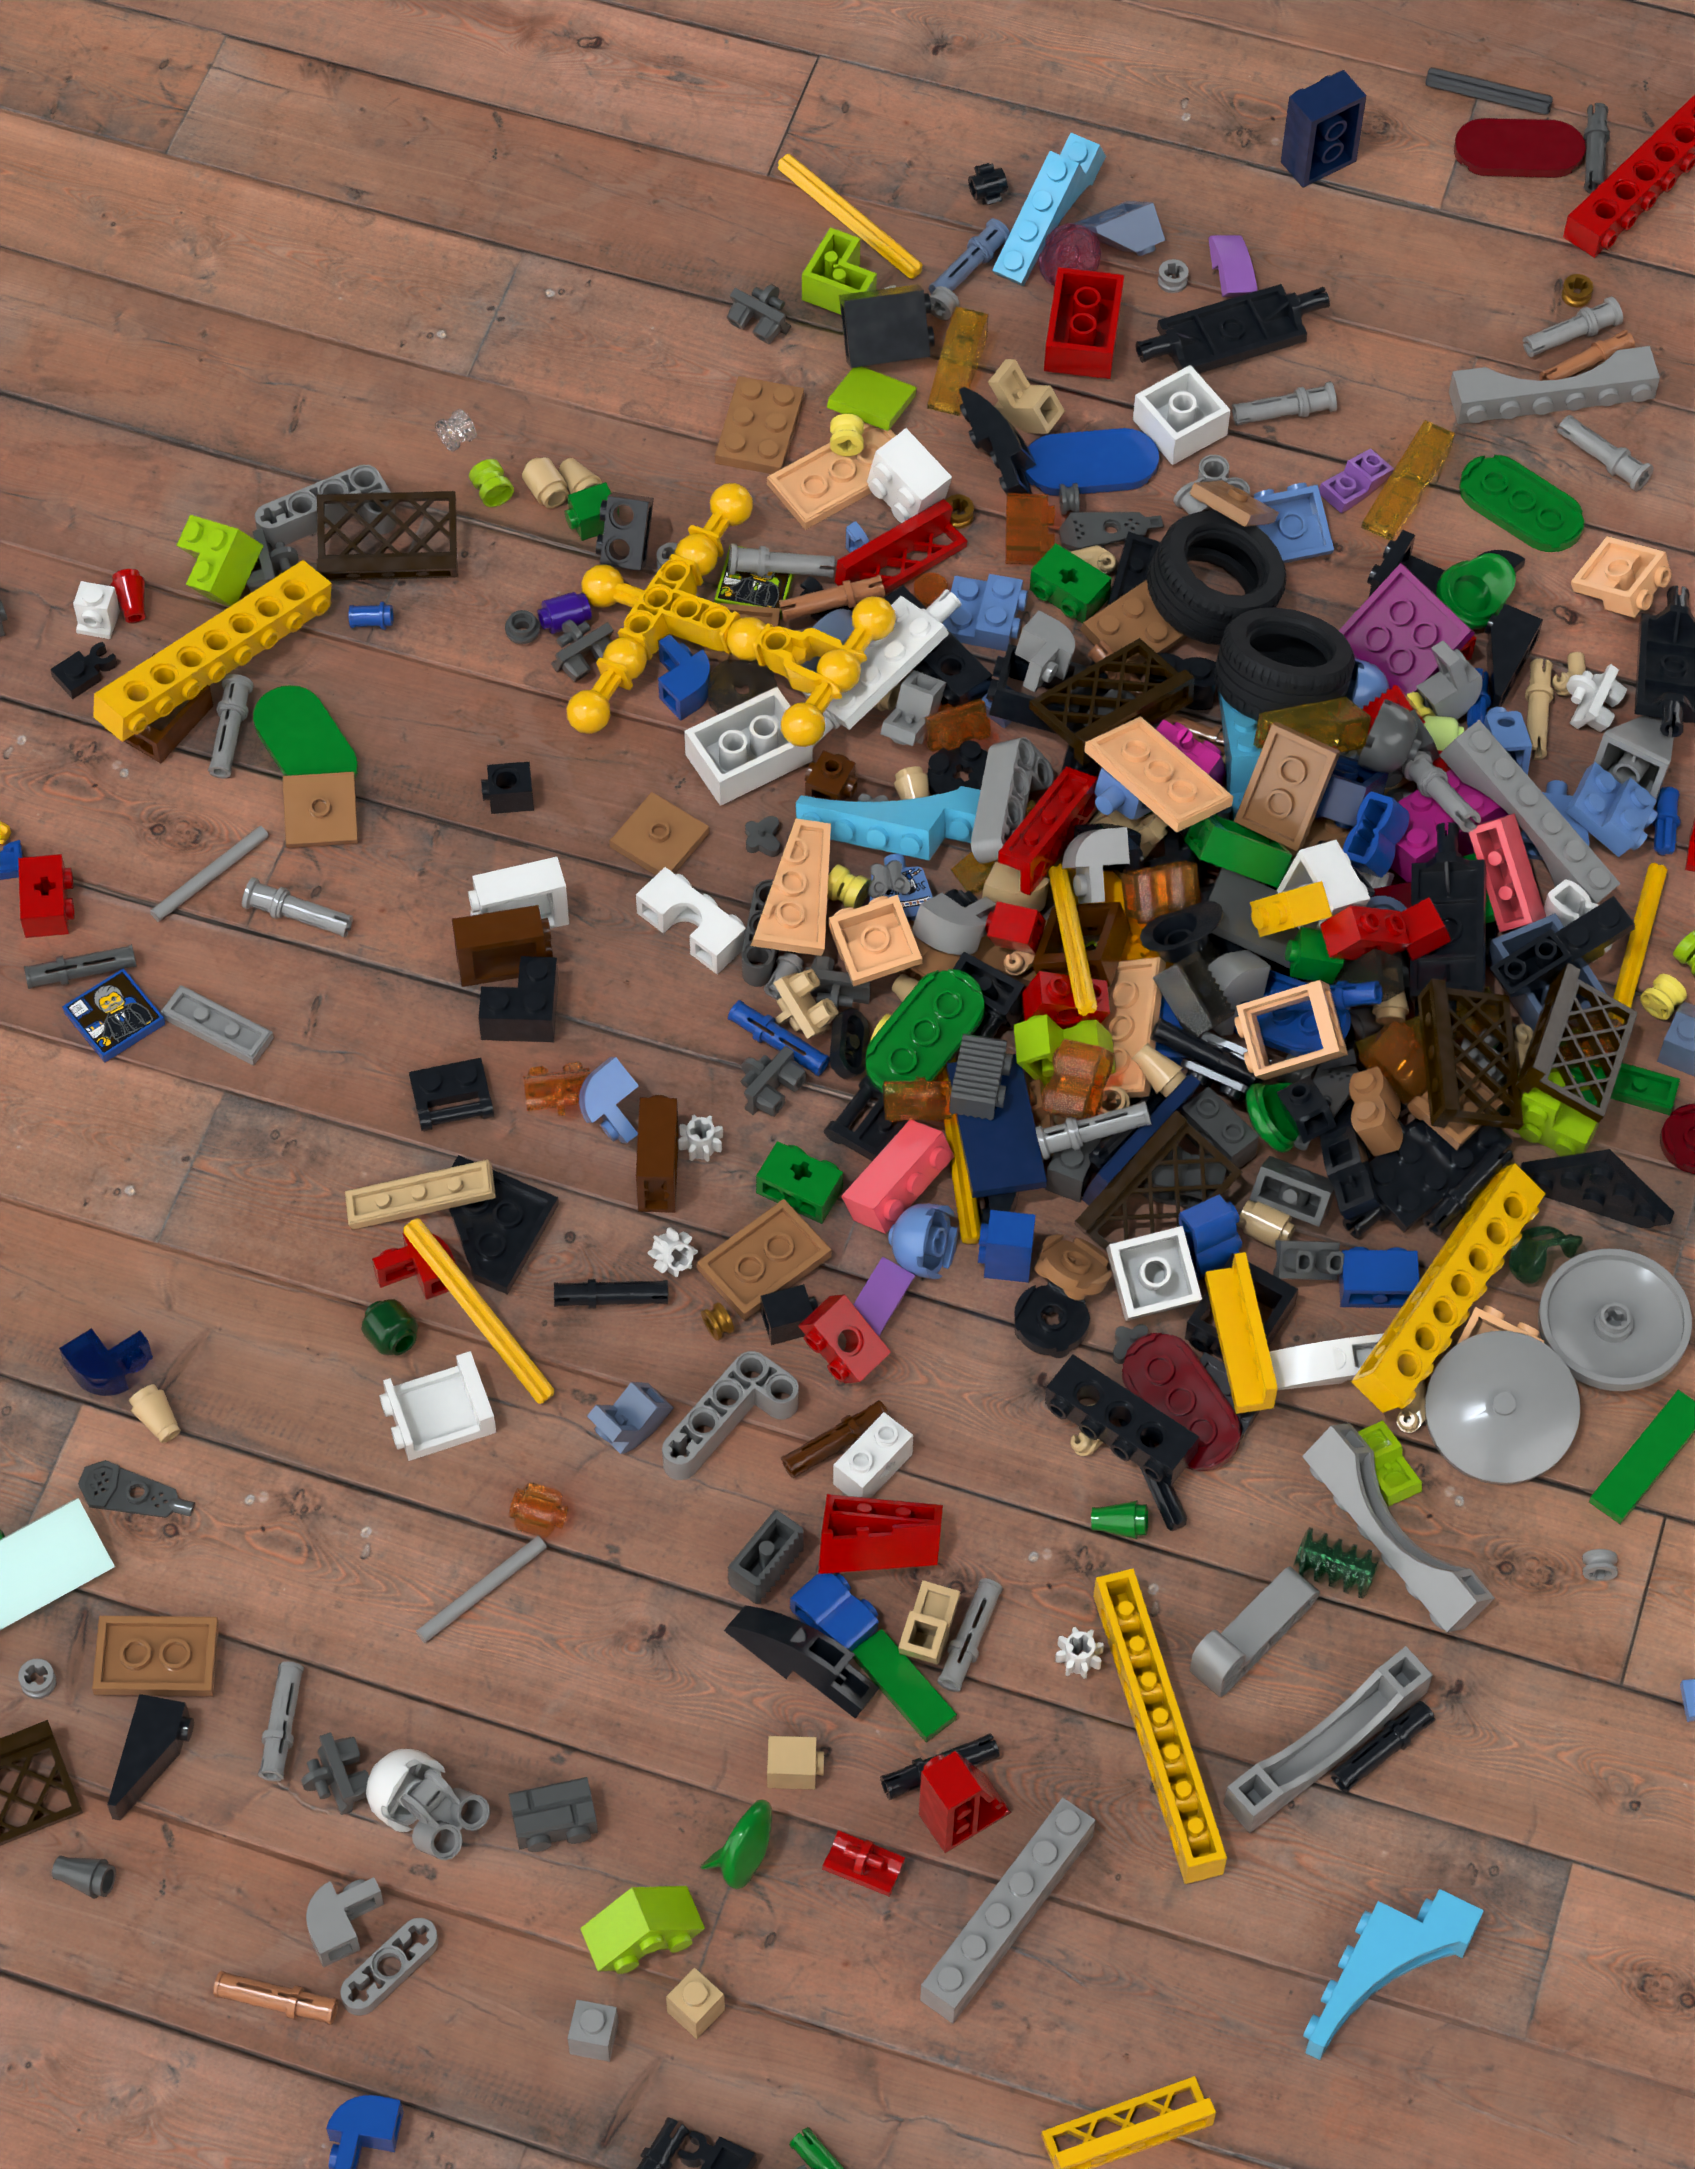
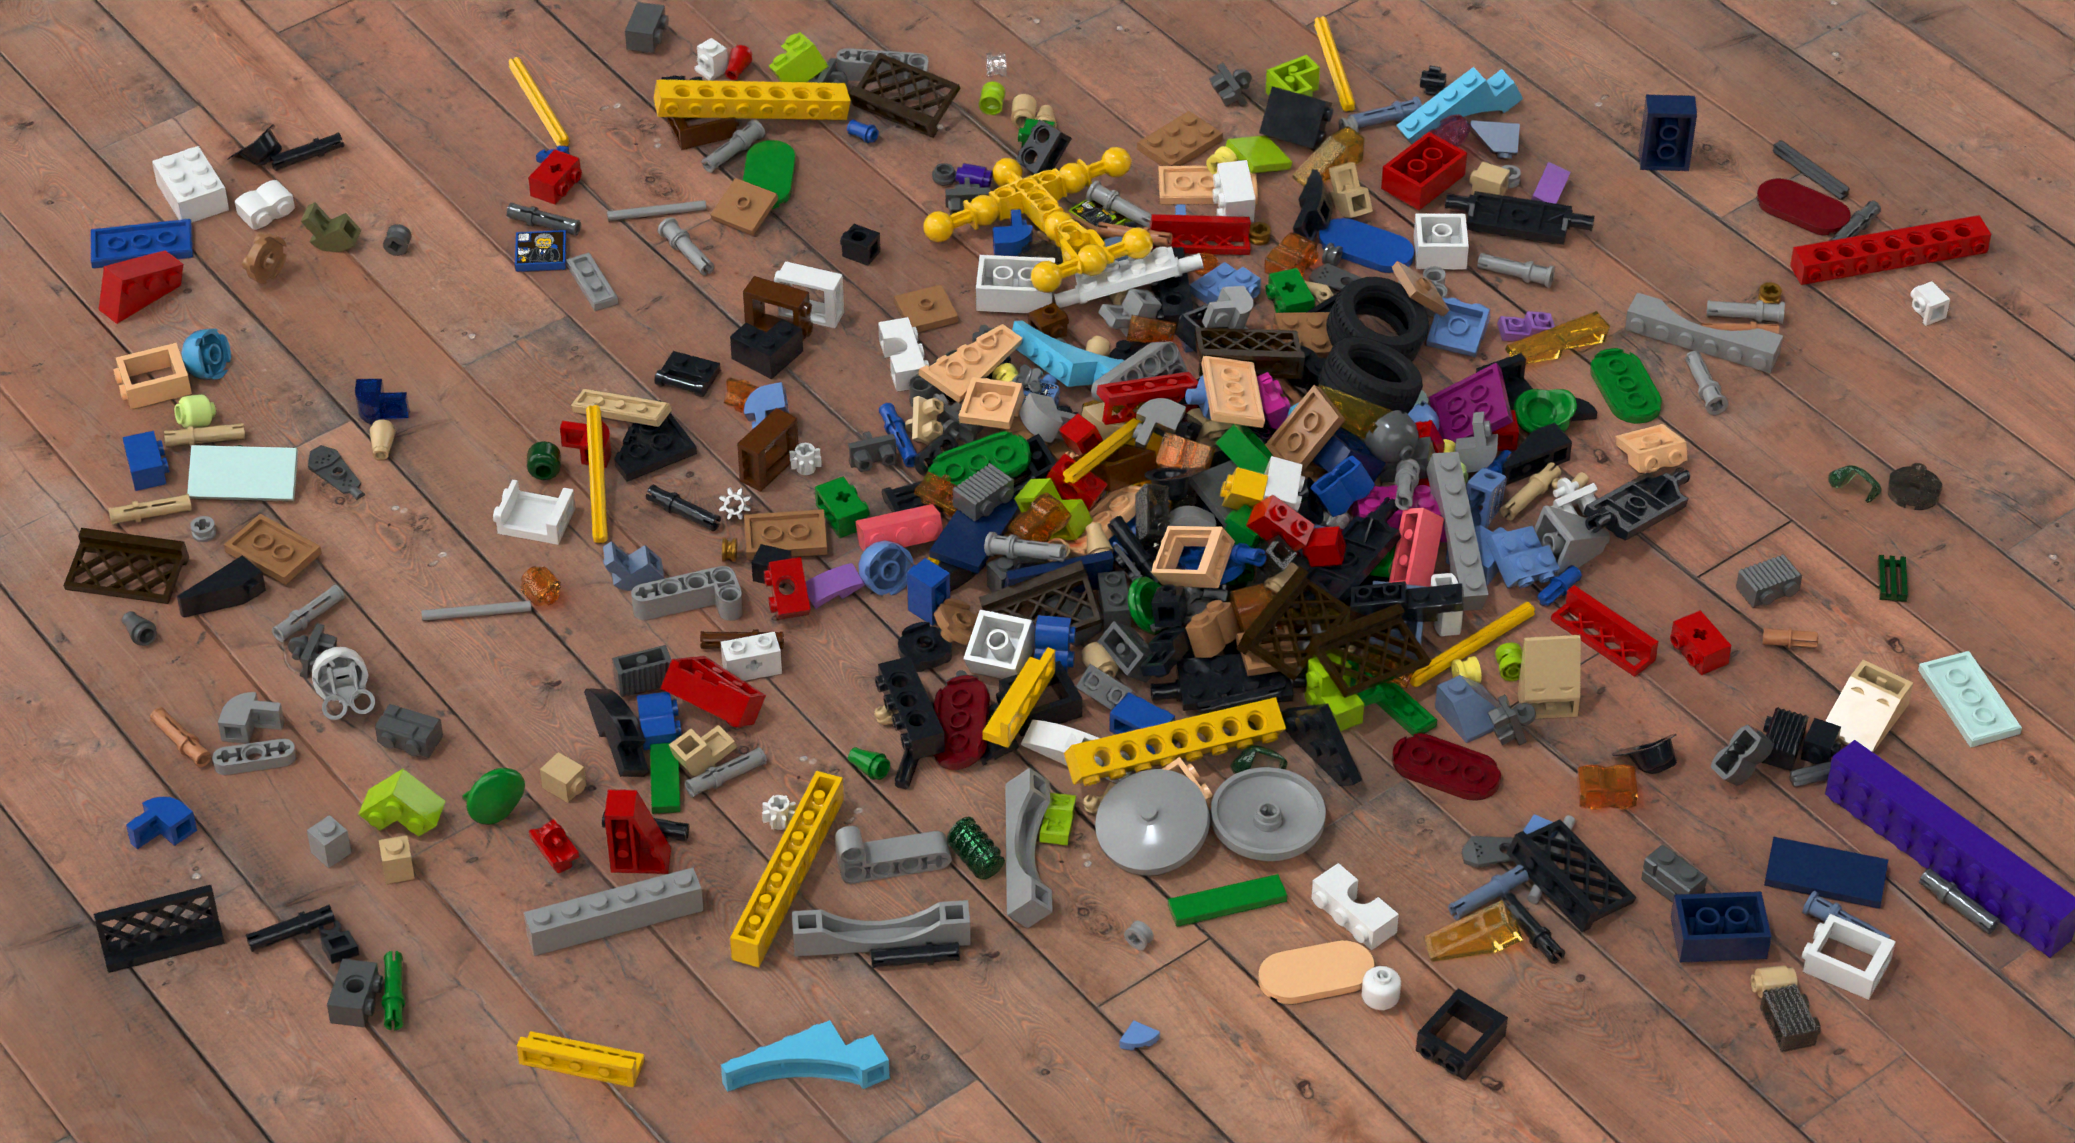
camera: 35 degrees right, 15 degrees down
none -> tan brick [1470,162,1510,196]

